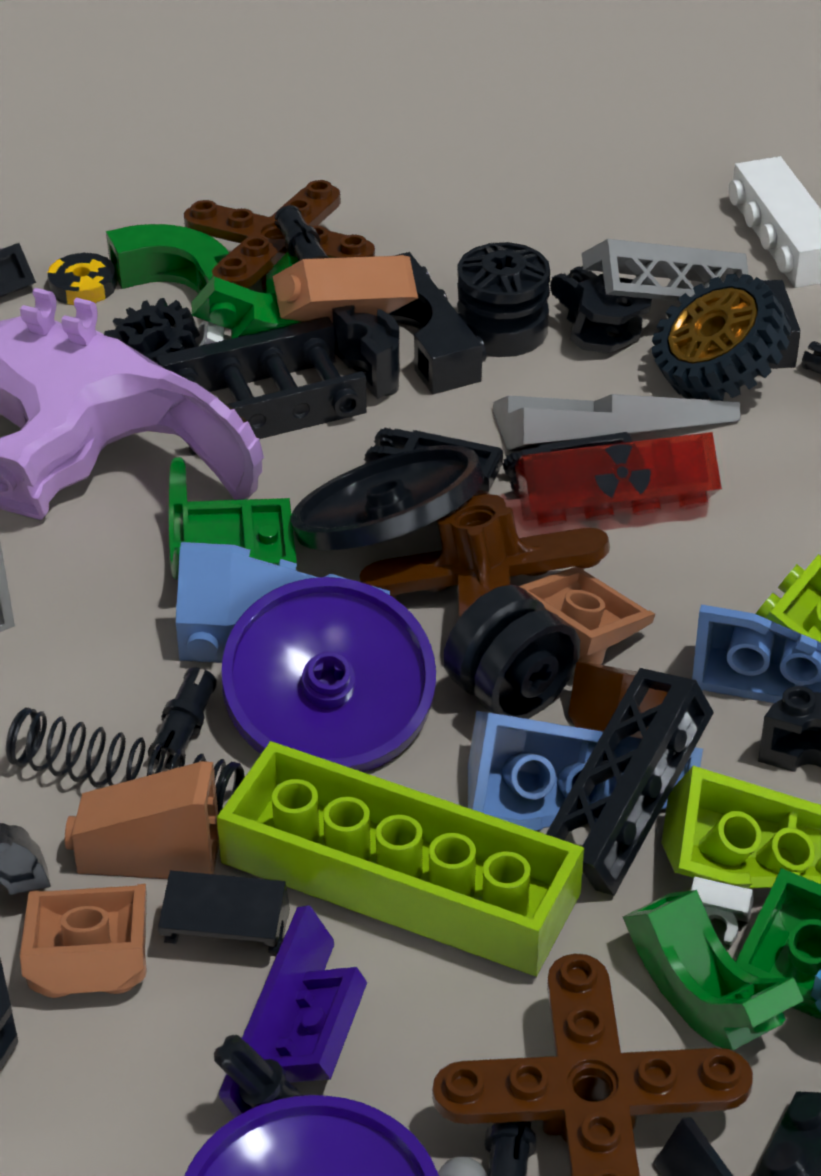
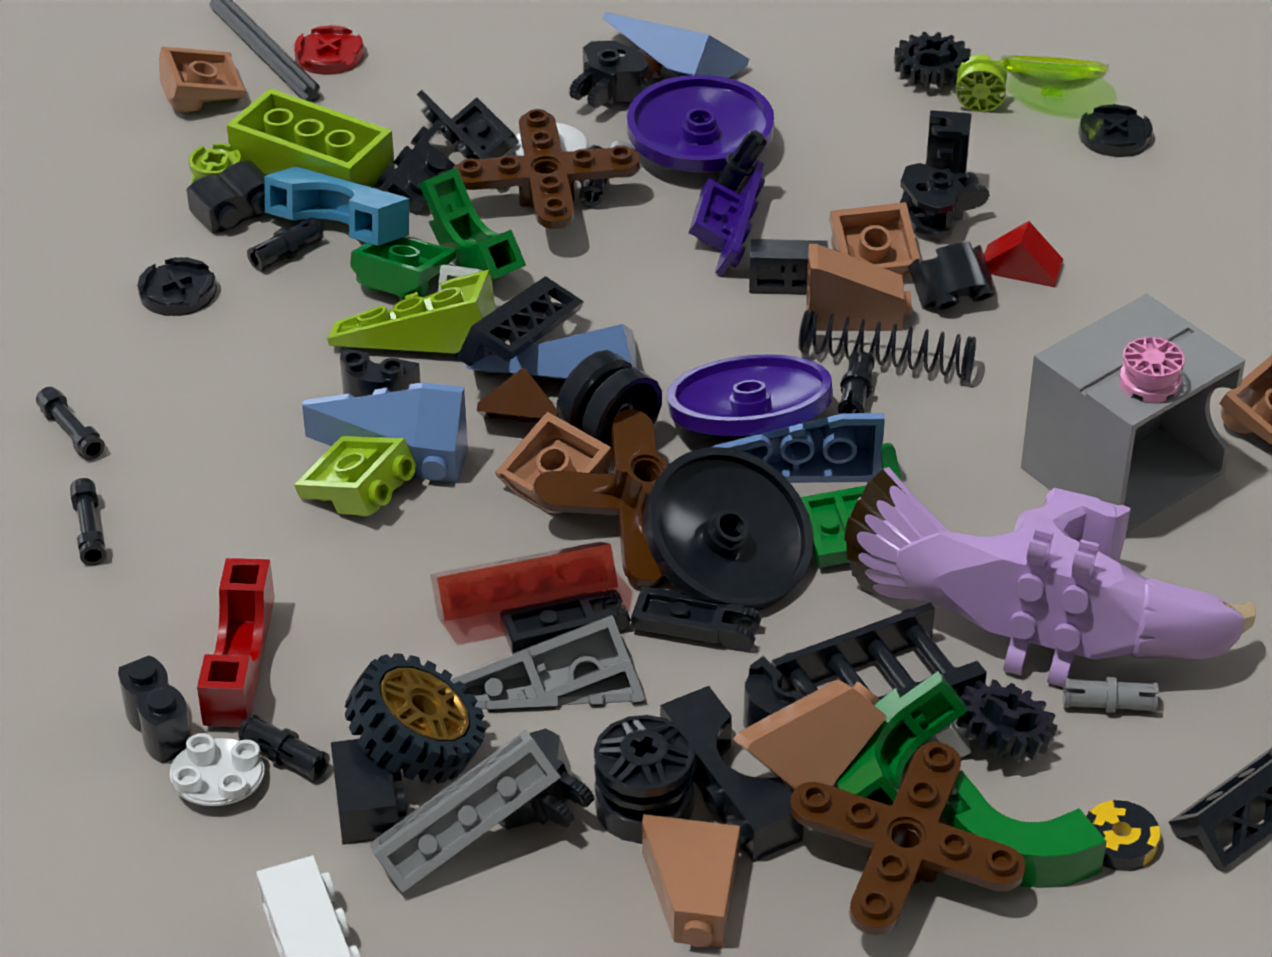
camera: 175 degrees right, 0 degrees up
lime brick [217,741,584,977] -> none
black pin [274,205,329,261] -> none
none -> nougat slope [642,815,740,948]

